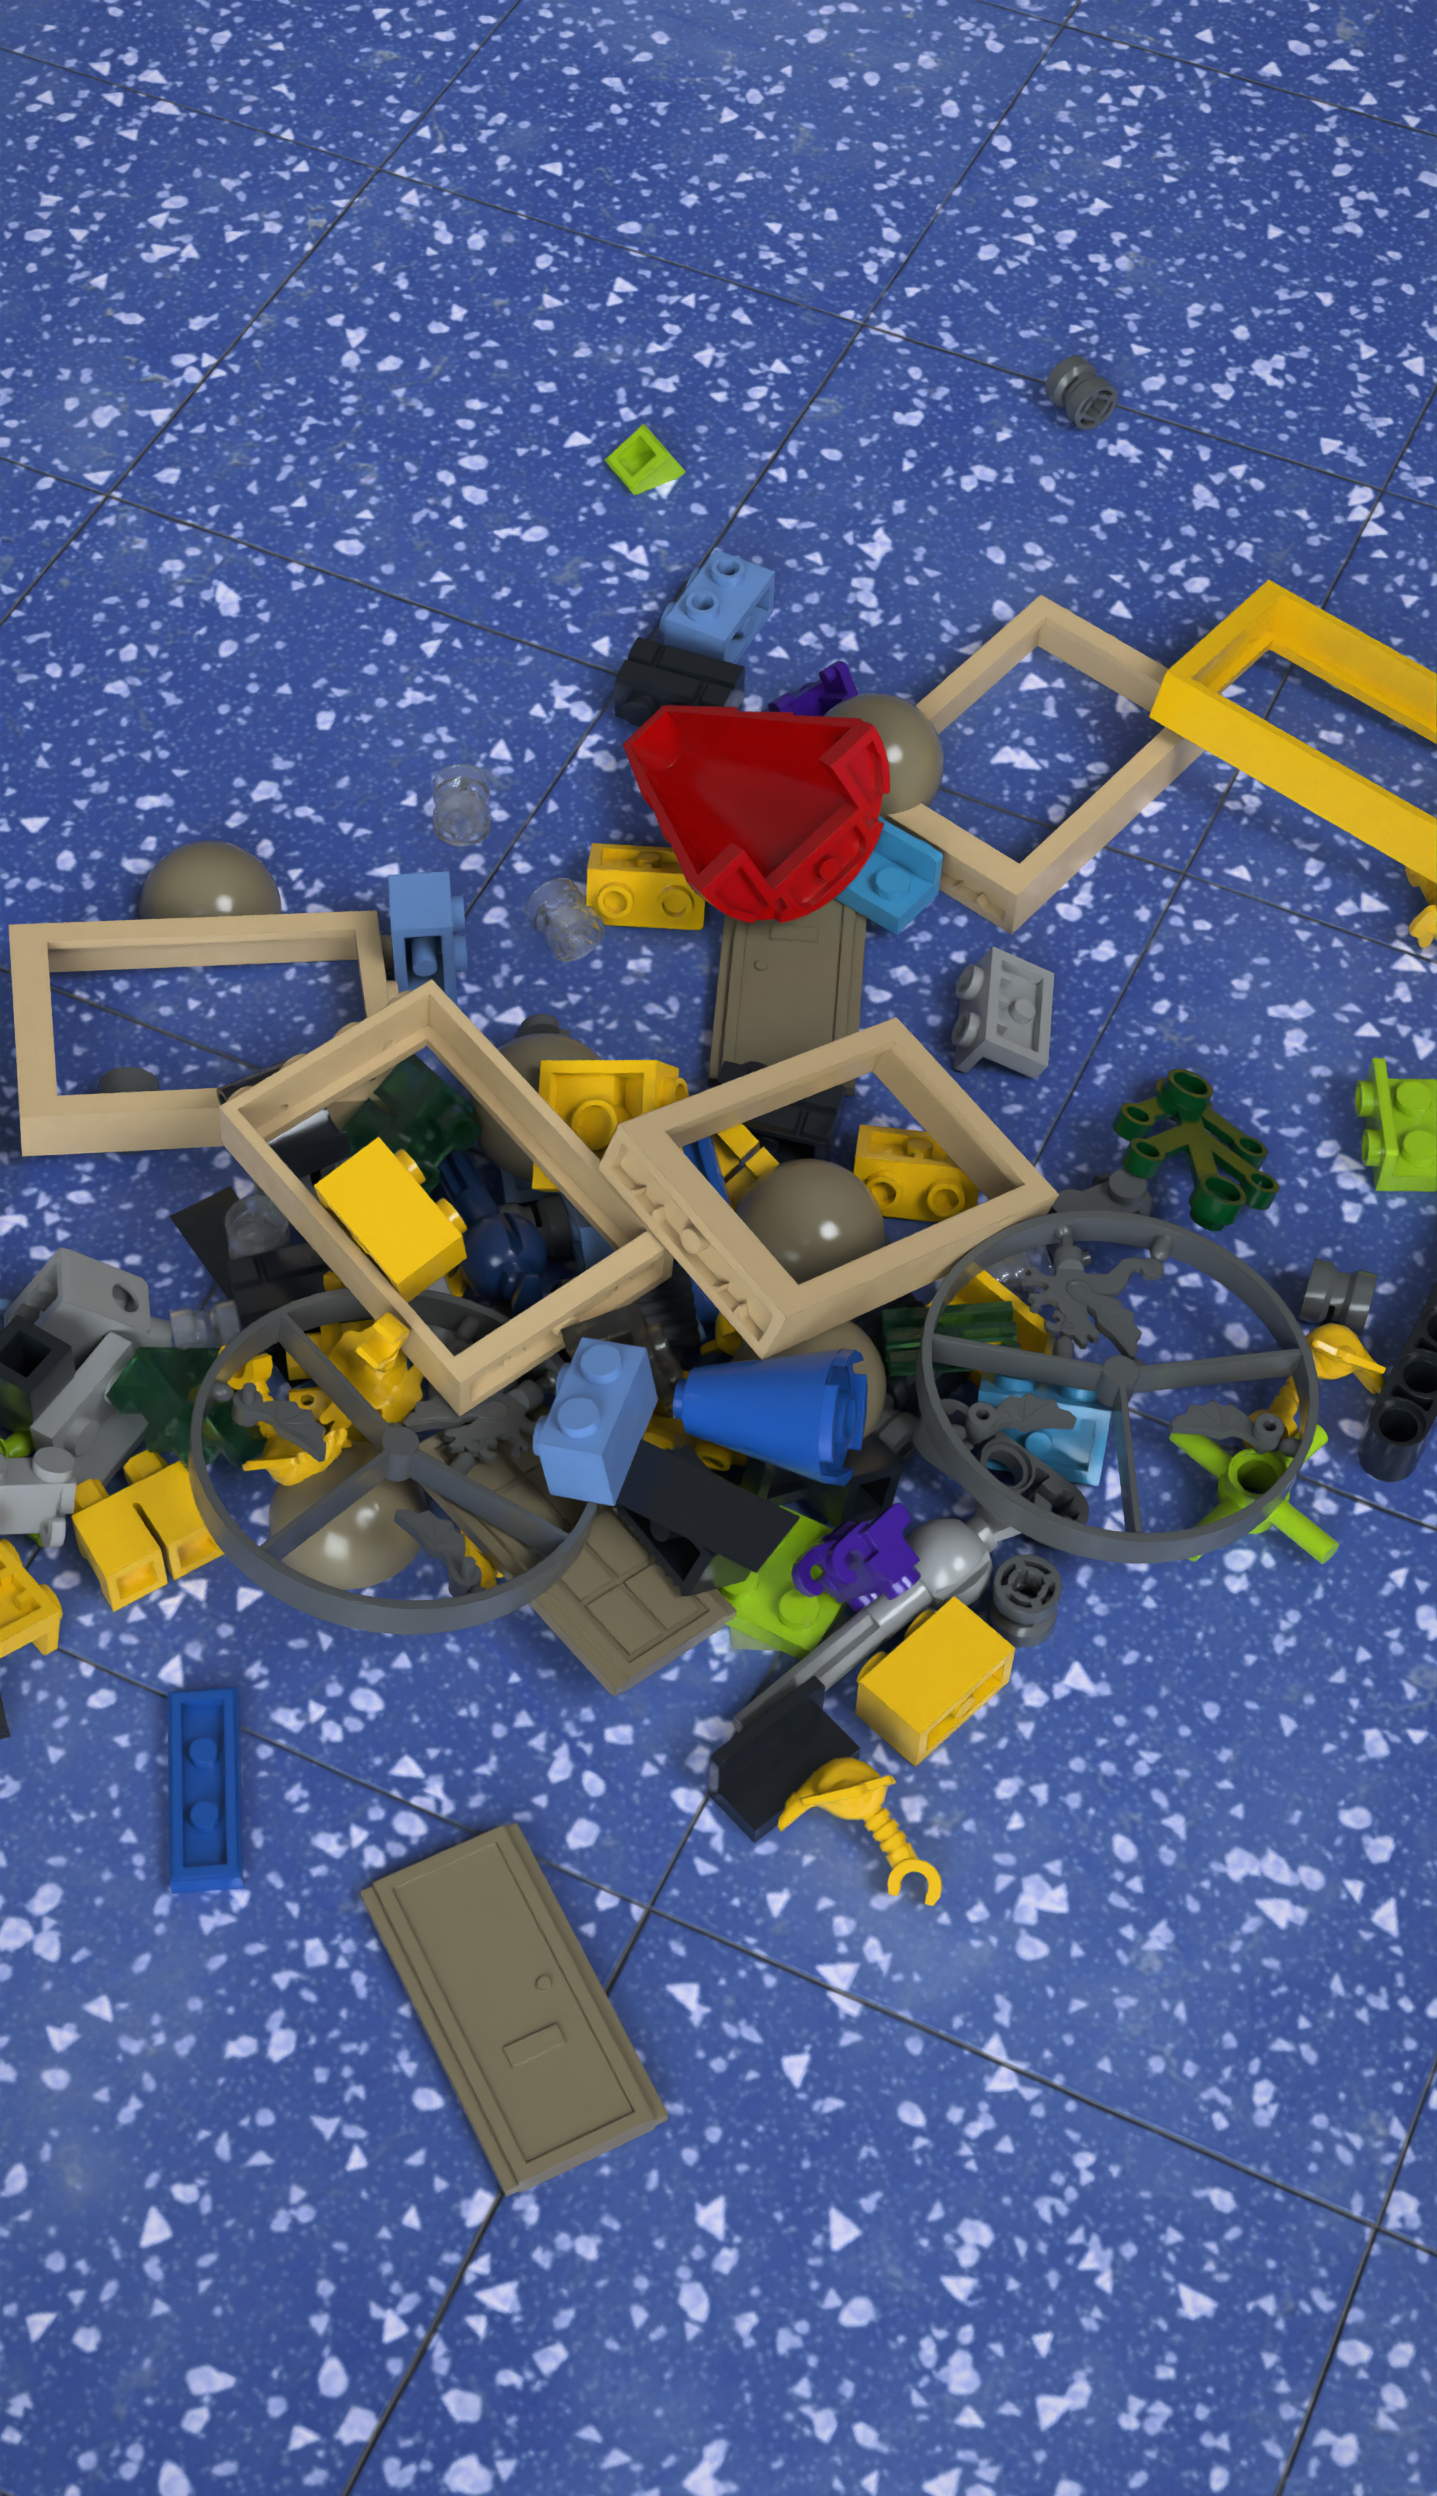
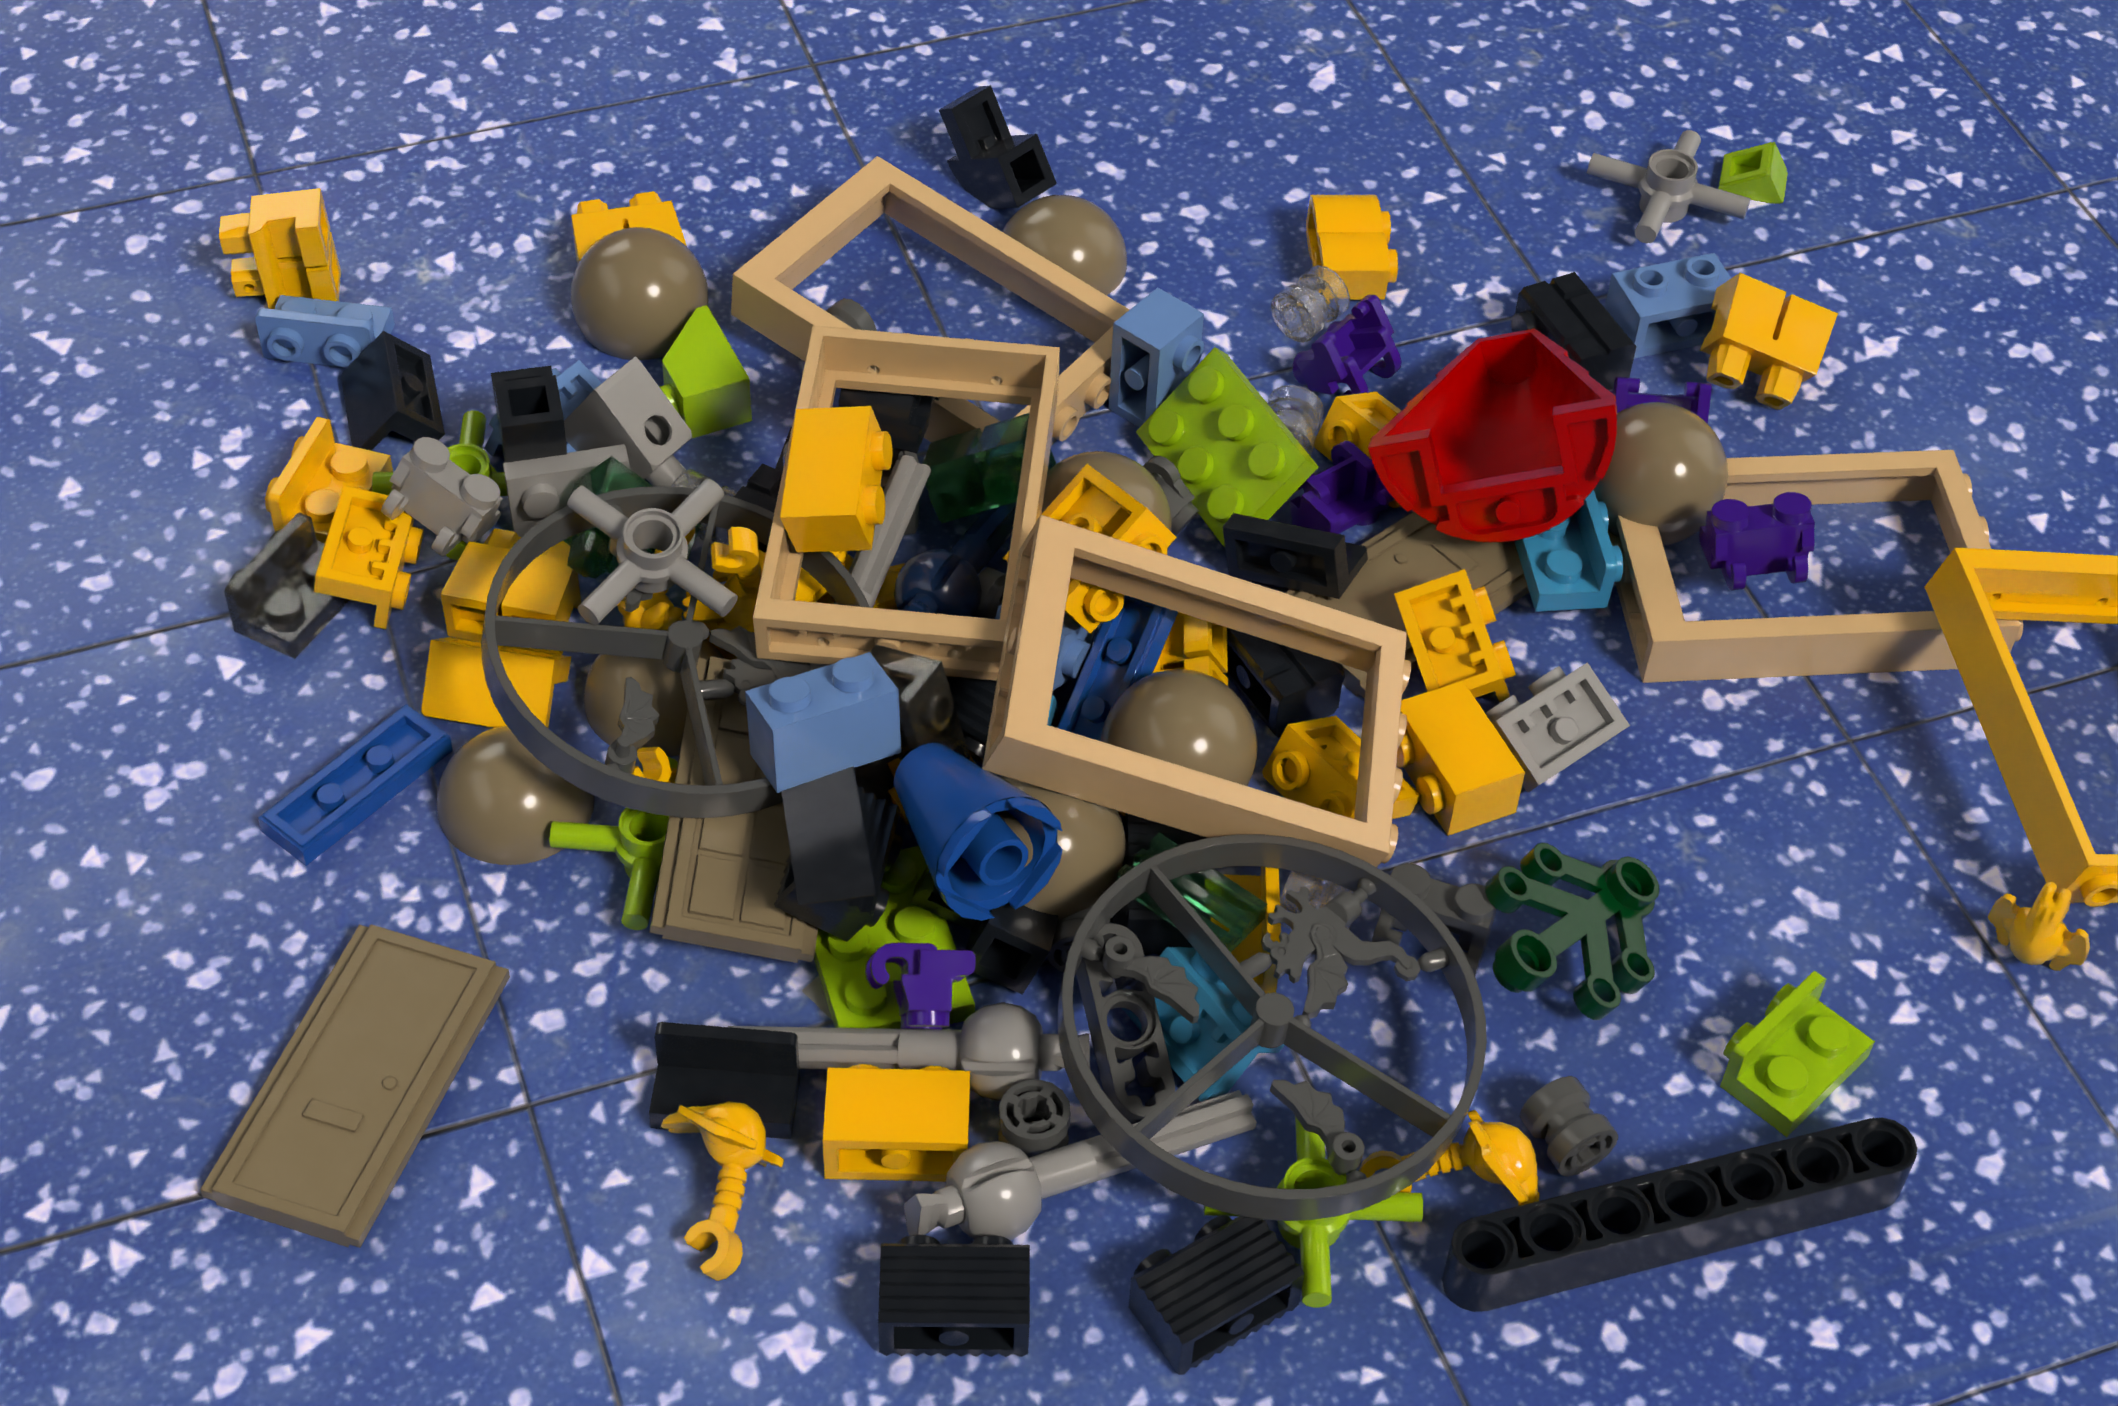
camera: 45 degrees right, 5 degrees down
none -> yellow panel [421,637,571,728]
none -> dark tan piece [437,726,595,865]
none -> lime bar [549,757,678,930]
none -> light grey bar [567,479,738,625]
none -> lime slope [659,305,752,439]
none -> black brick [878,1235,1030,1357]
none -> light grey piece [904,1090,1257,1240]
none -> black brick [939,85,1057,209]
none -> black brick [1128,1215,1304,1375]
none -> lime plate [1136,347,1319,547]
none -> black panel [1223,513,1368,599]
none -> dark purple piece [1290,440,1395,534]
none -> dark purple piece [1293,295,1402,396]
none -> yellow brick [1306,195,1398,300]
none -> yellow bracket [1394,569,1516,703]
none -> yellow brick [1396,681,1525,836]
none -> light grey bar [1587,130,1751,243]
none -> dark purple piece [1699,492,1815,591]
none -> yellow hips [1700,273,1838,410]

